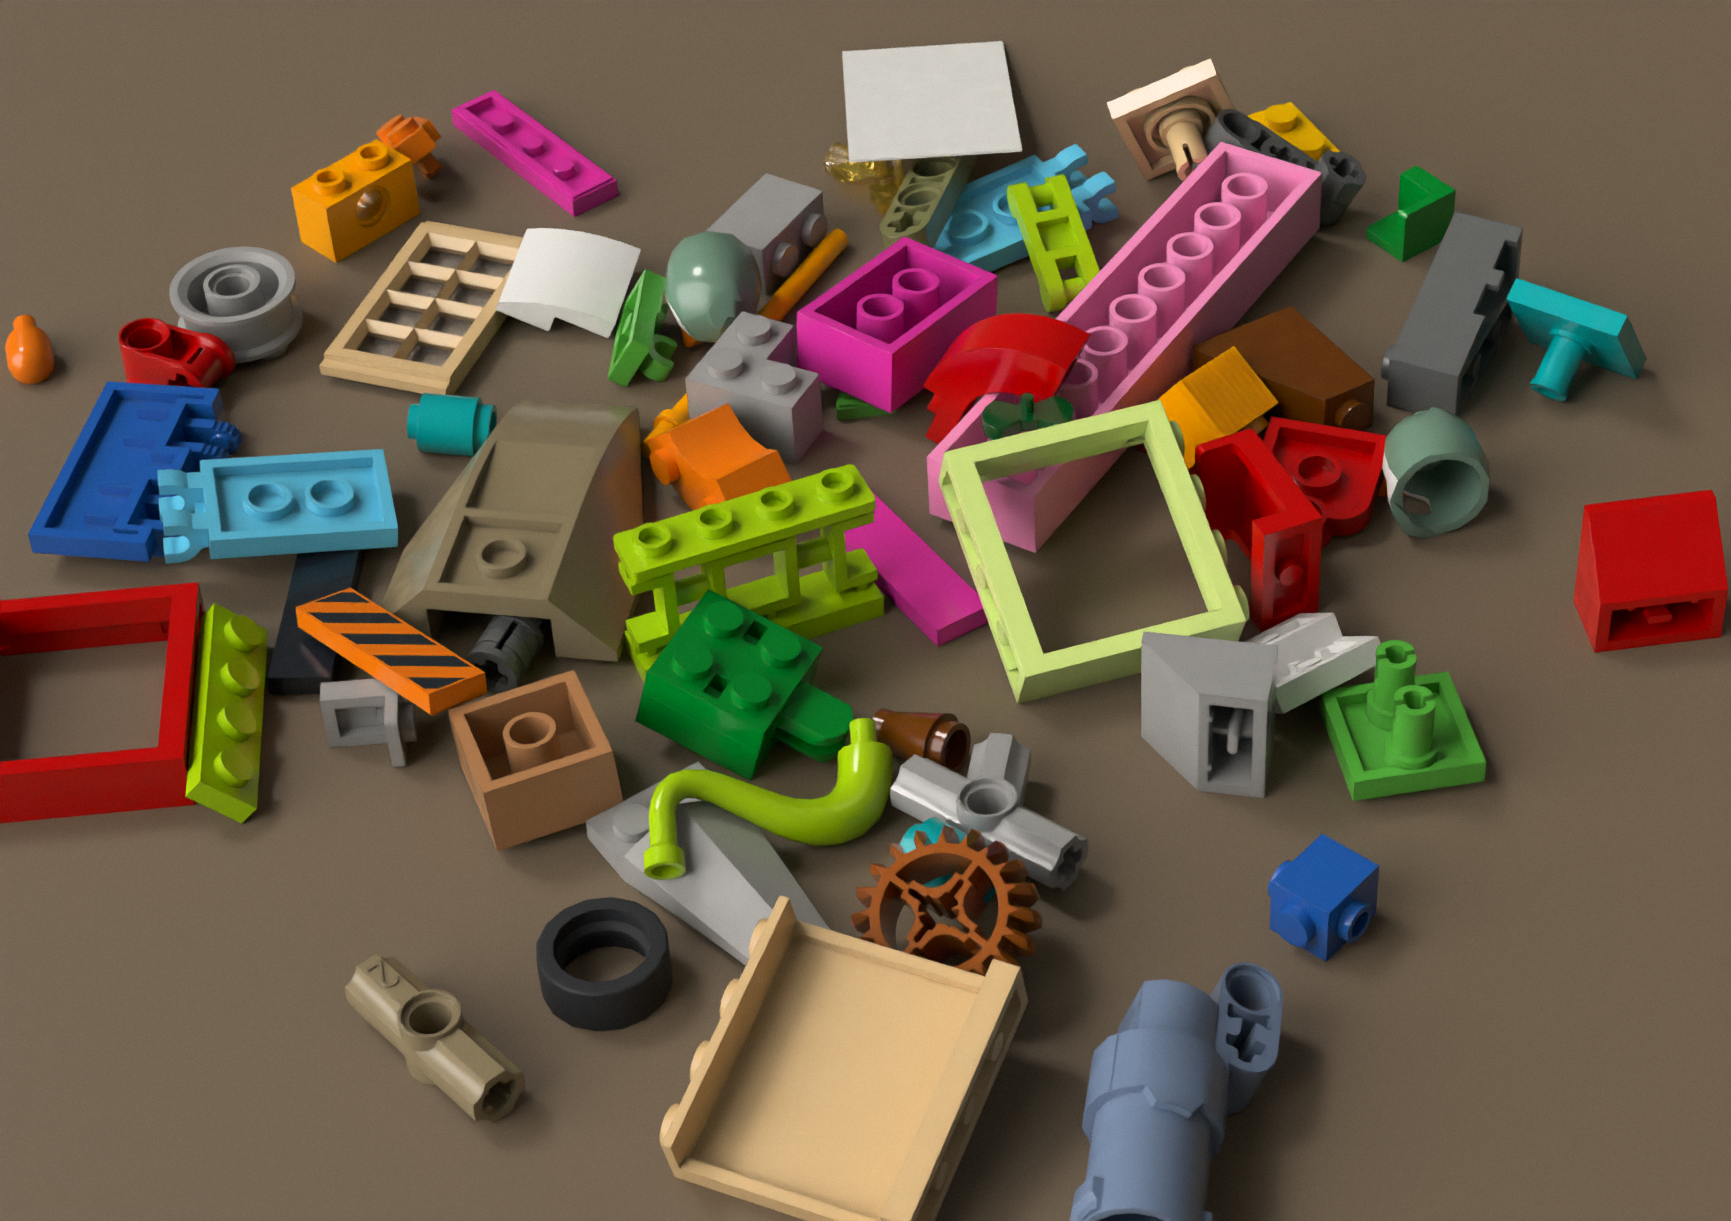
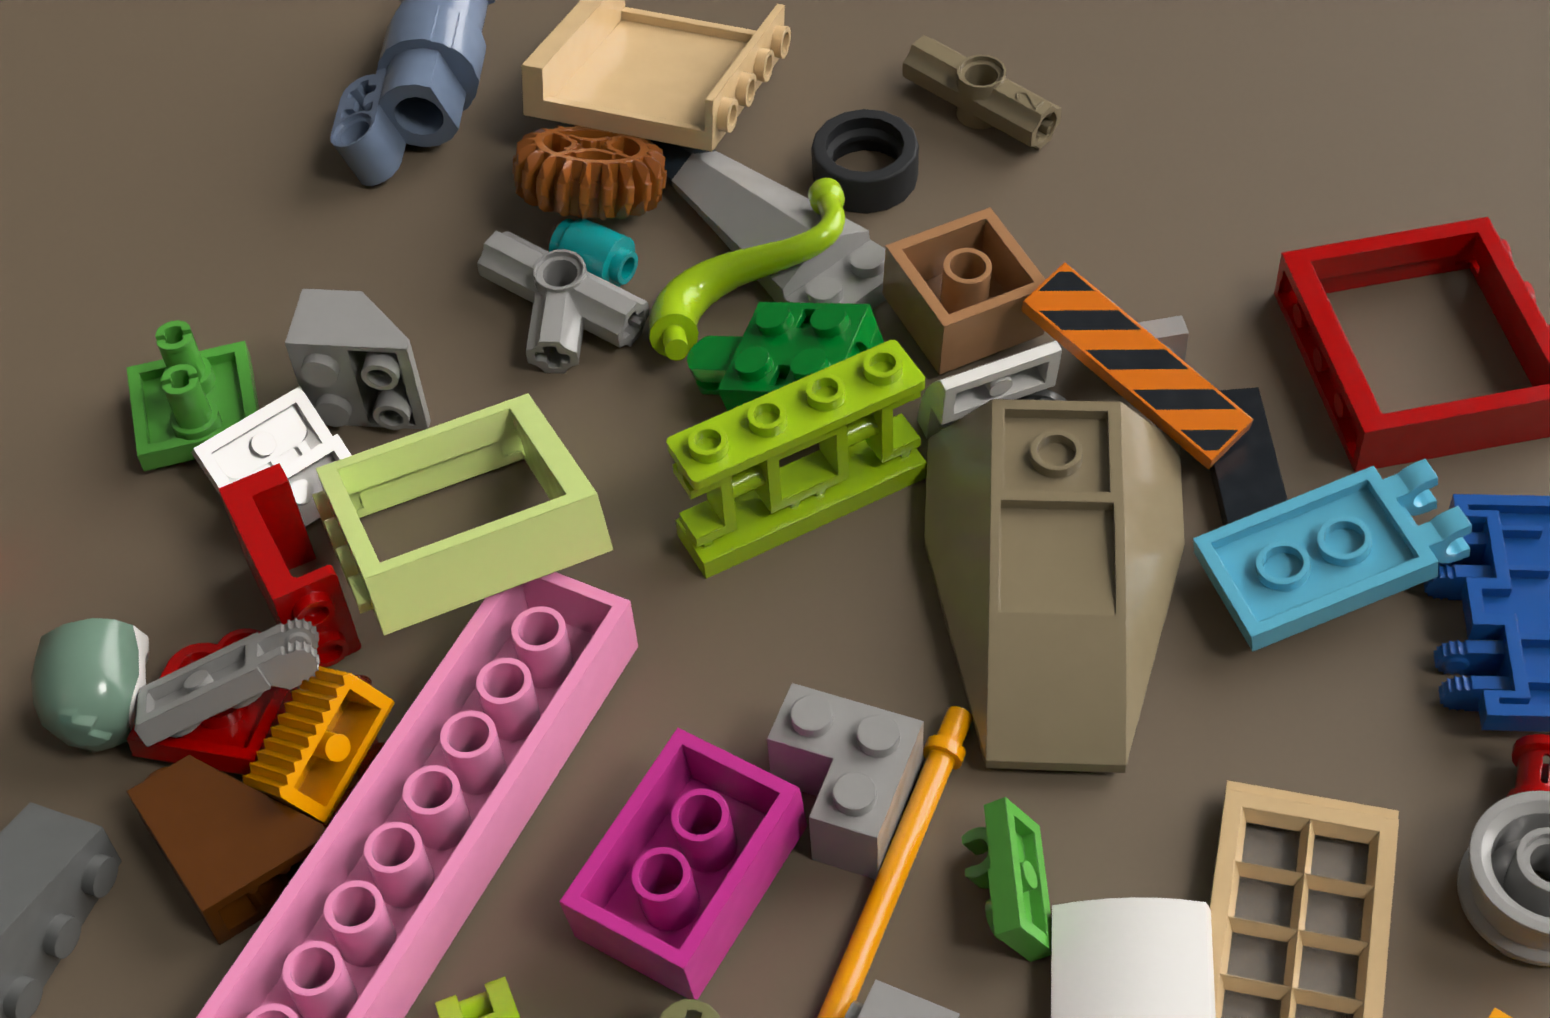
camera: 175 degrees right, 10 degrees up
lime plate [185,603,268,824] -> none
teal brick [407,393,497,457] -> none
orange brick [647,403,792,511] -> none
sand green piece [665,231,762,348] -> none
dark pink tile [819,492,988,647] -> none
reddish brown cone [872,708,971,773] -> none
red arch [923,313,1091,444] -> none
dark green piece [981,393,1076,441] -> none
blue brick [1268,834,1379,962] -> none
none -> light grey hinge [134,618,320,747]
none -> white slope [917,341,1062,439]

